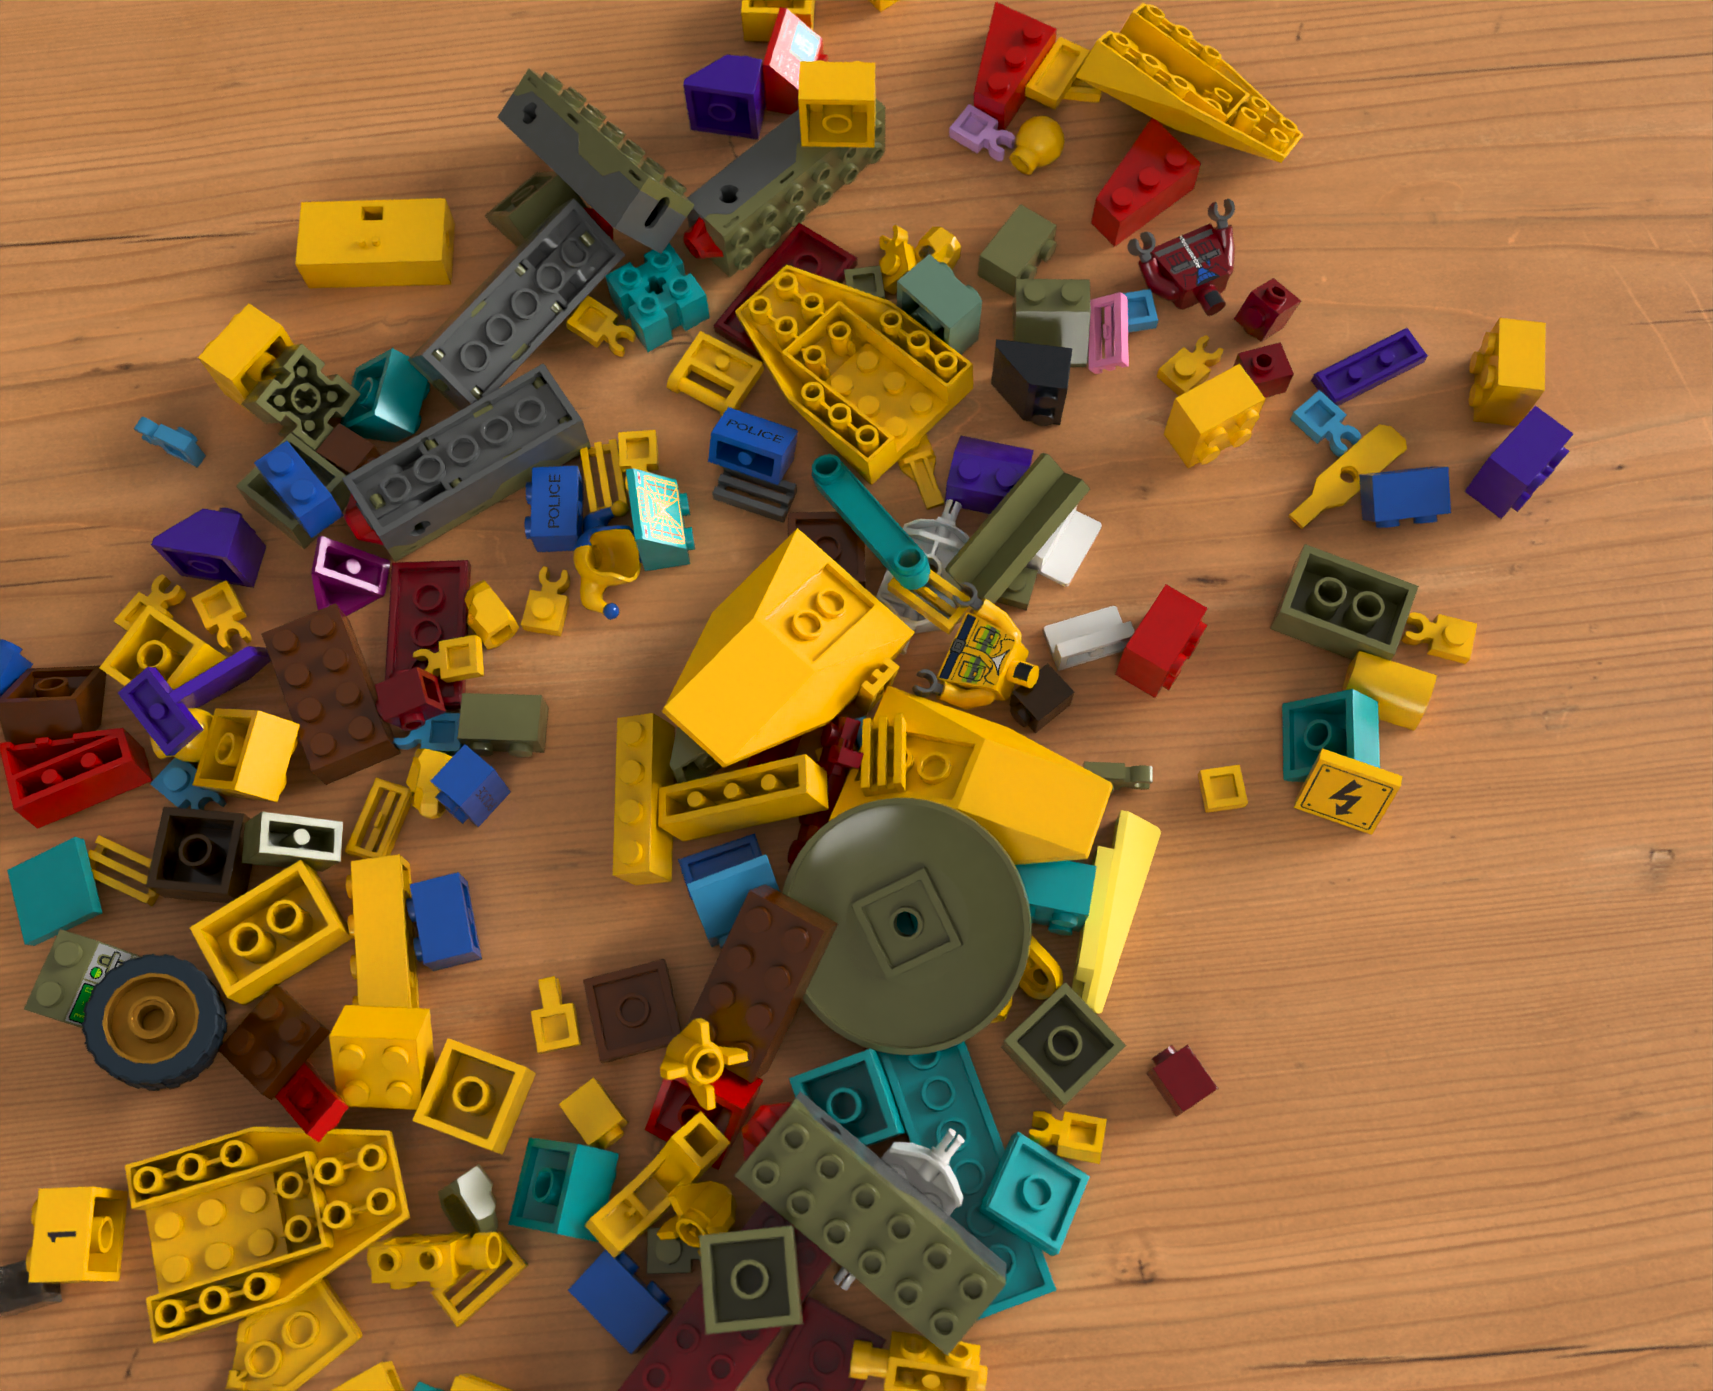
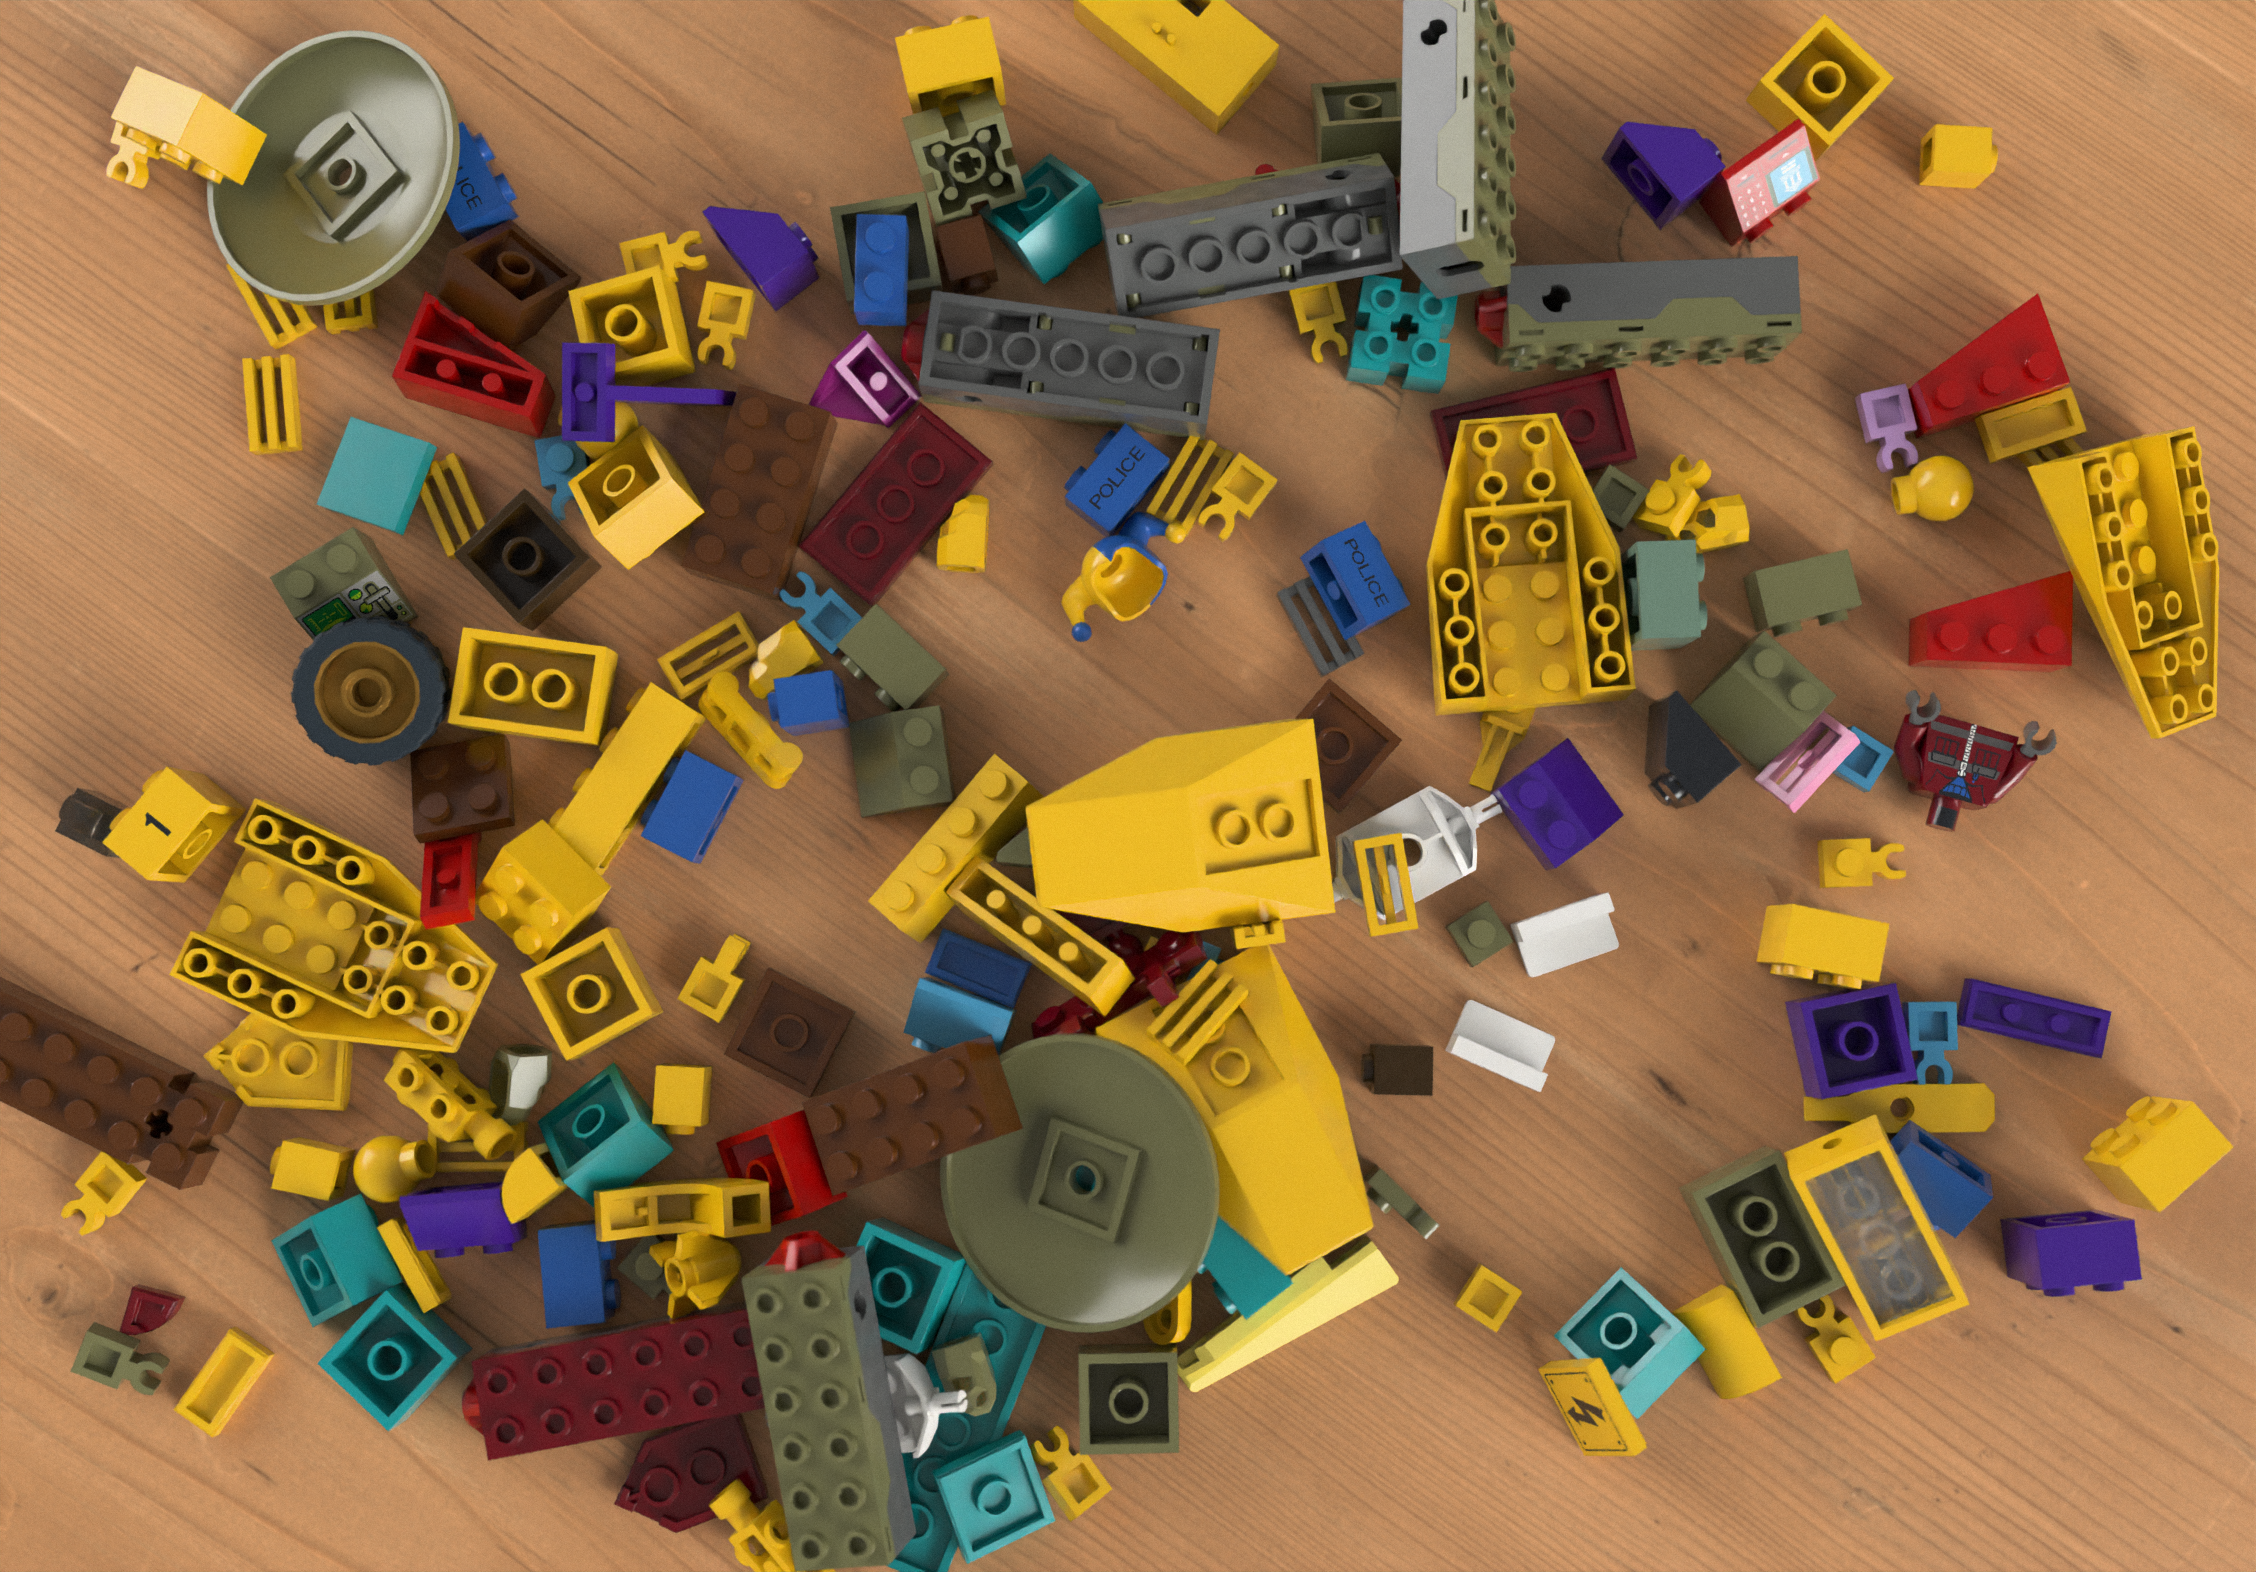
camera: 40 degrees right, 15 degrees up
dark azure plate [133,417,206,468] -> none
olive brick [242,812,343,872] -> none
dark red brick [375,667,446,730] -> none
yellow plate [413,635,484,683] -> none
yellow plate [521,566,570,637] -> none
teal slope [626,468,695,571] -> none
yellow brick [660,1018,748,1110] -> none
yellow plate [667,331,764,417] -> none
olive brick [699,1226,803,1334] -> none
yellow brick [798,60,876,148] -> none
teal piece [812,454,930,590] -> none
yellow torso [913,582,1039,710] -> none
olive panel [945,453,1090,604] -> none
red brick [1115,584,1208,698] -> none
dark red brick [1147,1045,1218,1117] -> none
dark red brick [1233,342,1294,398] -> none
dark red brick [1234,278,1301,342] -> none
none -> yellow piece [353,1135,437,1203]
none -> dark purple slope [400,1181,527,1258]
none -> yellow brick [502,1142,570,1224]
none -> yellow plate [698,671,803,789]
none -> olive slope [849,705,956,818]
none -> olive rock [932,1332,996,1416]
none -> brick [1784,1114,1969,1341]
none -> dark purple brick [1785,982,1918,1099]

